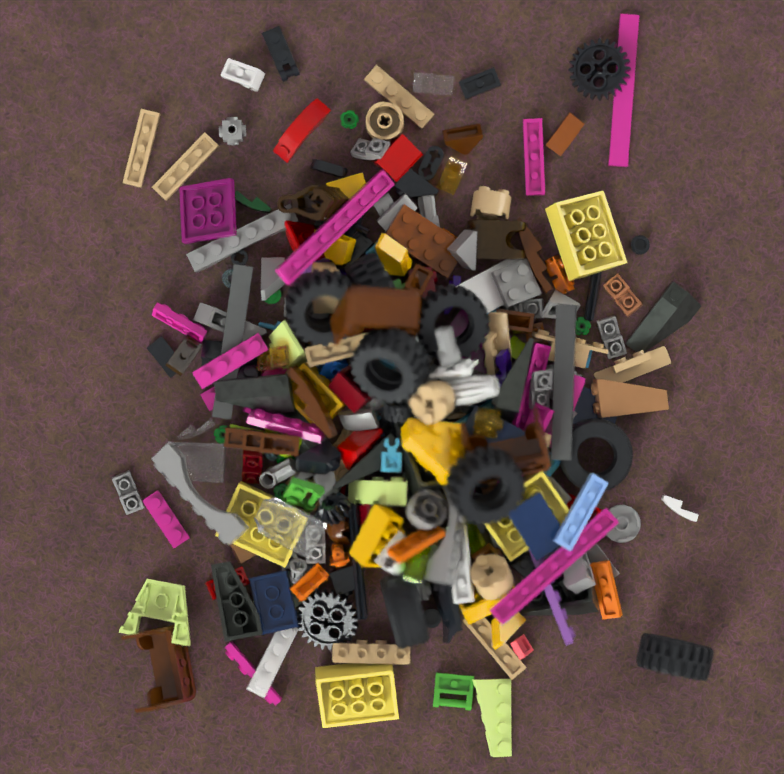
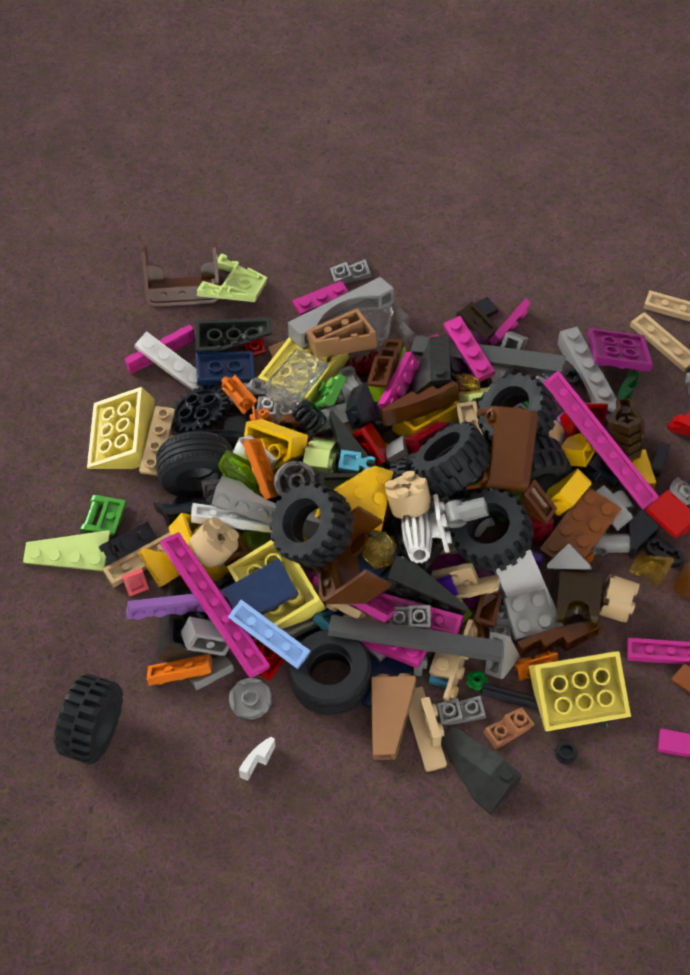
camera: 100 degrees right, 30 degrees down
none -> black plate [98,521,157,565]
none -> medium nougat wedge [306,308,377,359]

